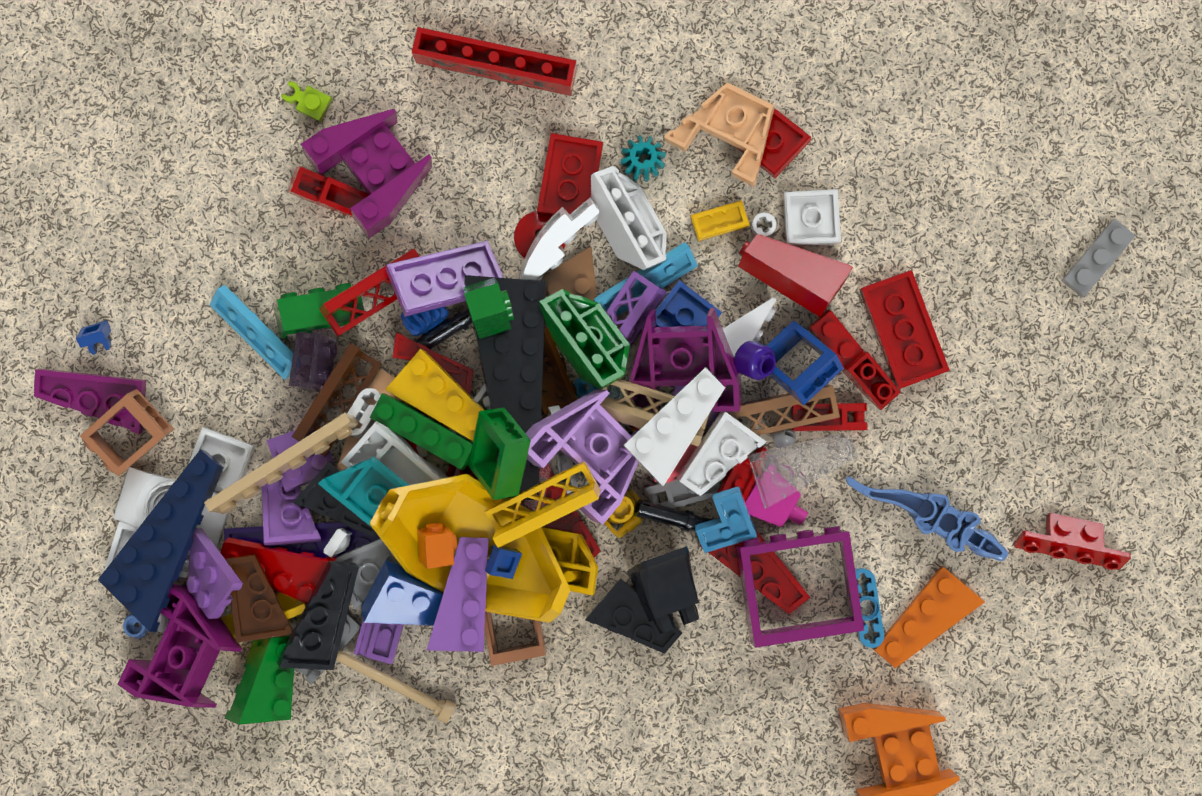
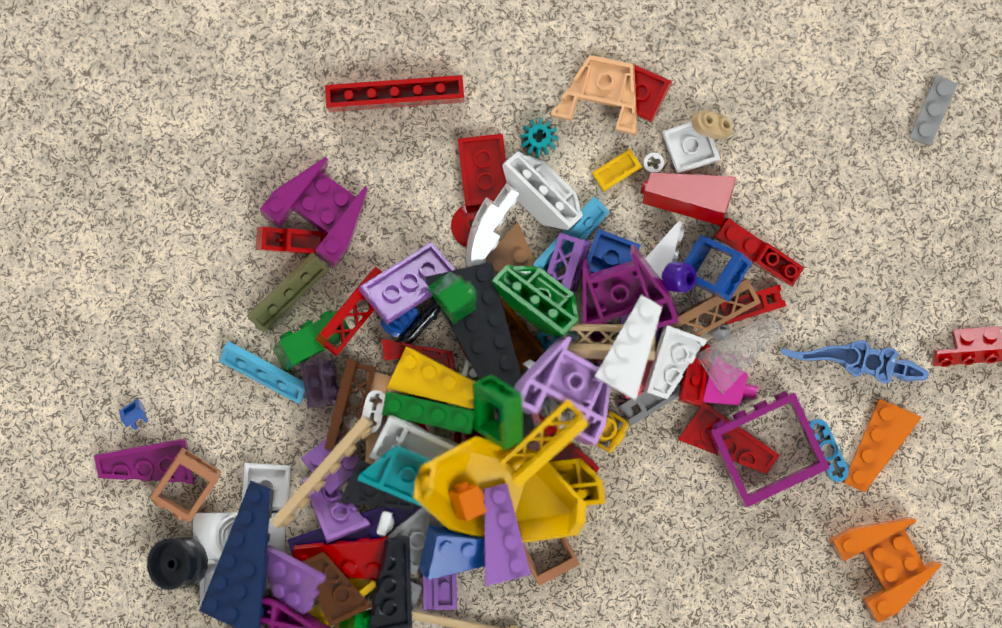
camera: 20 degrees left, 0 degrees up
lime plate [281,81,333,123] -> none
blue tile [485,545,522,579] -> none
black wing [585,578,682,654] -> none
black hips [627,546,699,634] -> none
black pin [634,499,713,532] -> none
dark azure plate [695,486,757,553] -> none
red plate [859,270,950,389] -> none
none -> black wheel [147,537,208,590]
none -> olive plate [247,252,330,333]
none -> tan plate [692,110,732,140]

